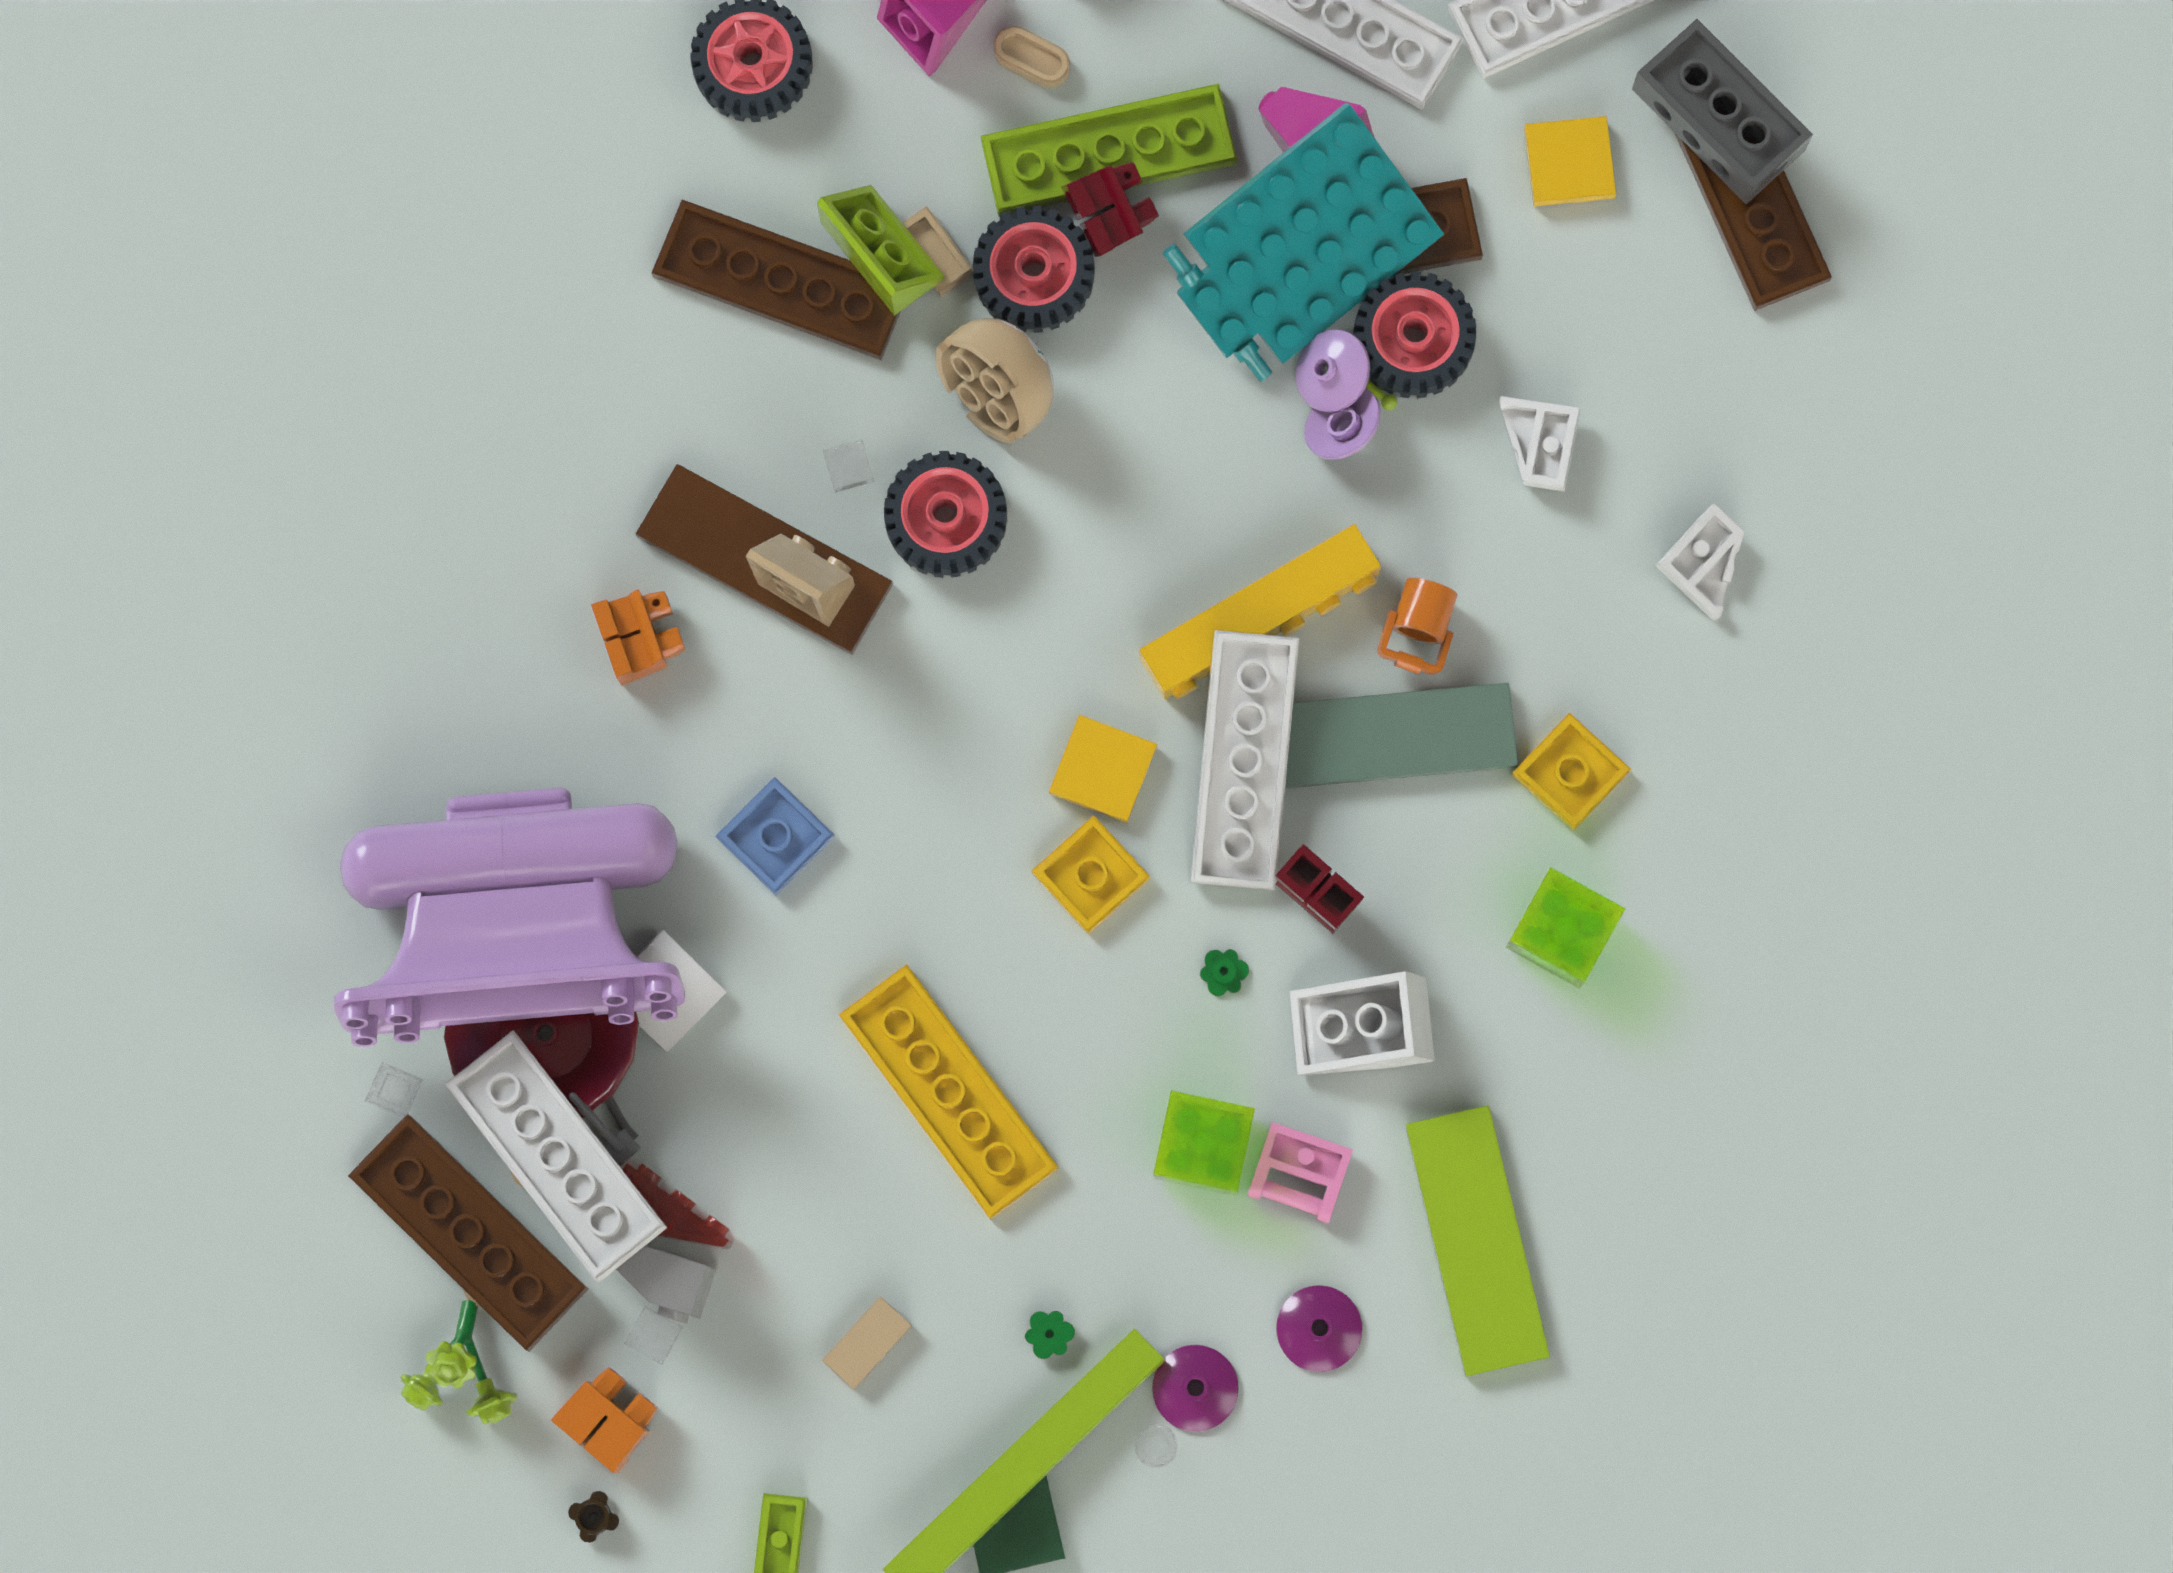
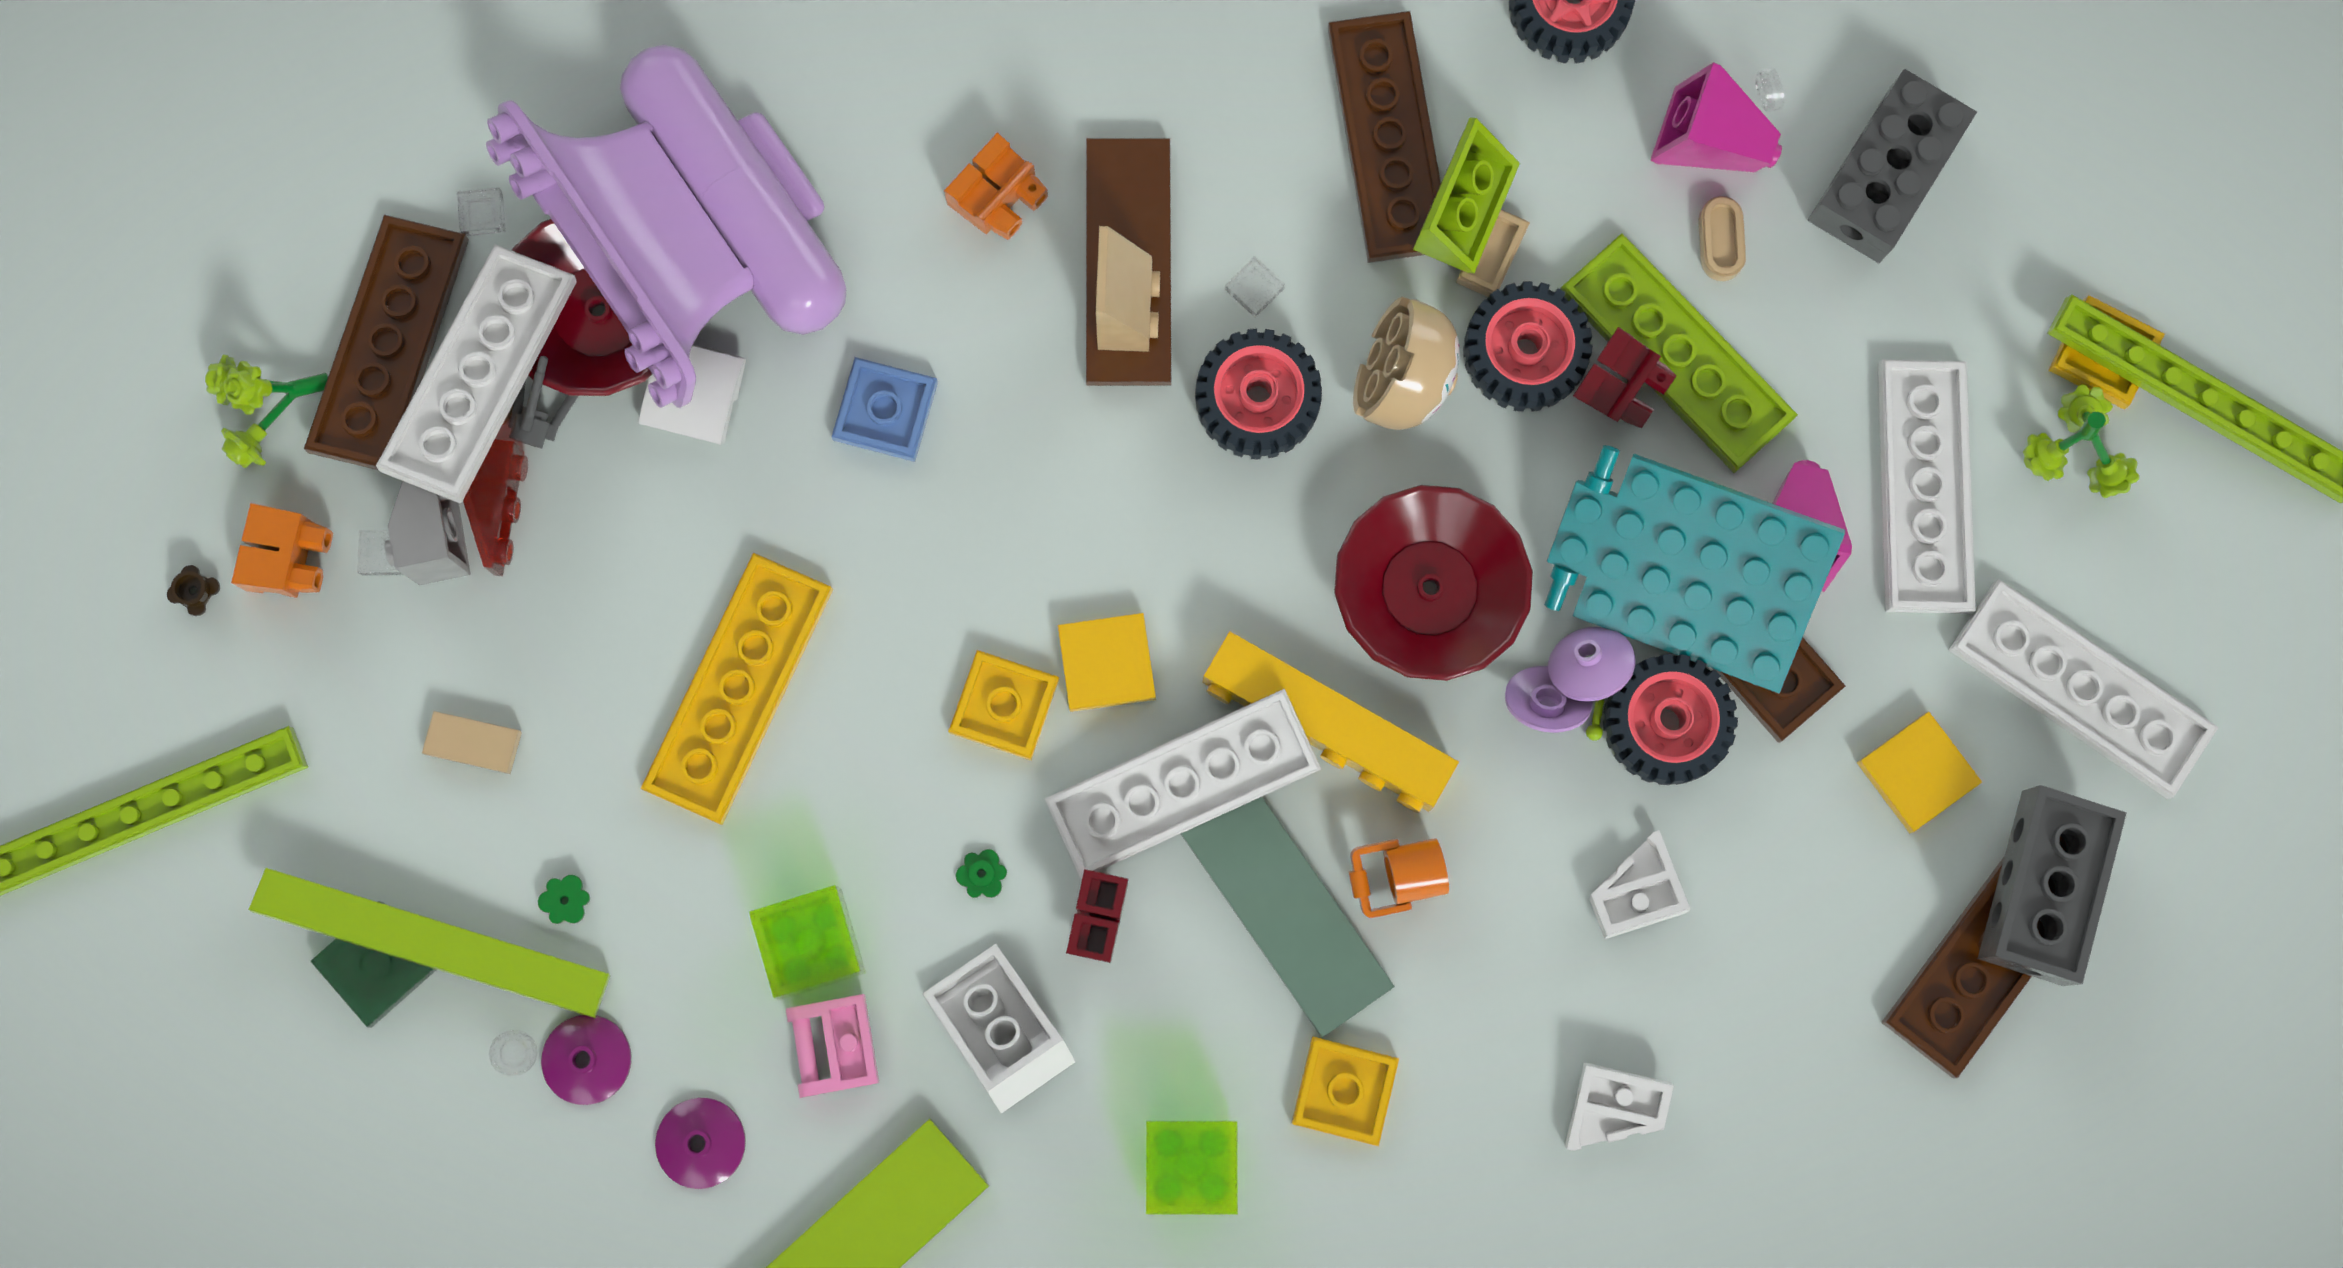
camera: 50 degrees right, 0 degrees up
none -> dark red dish [1334,485,1533,681]

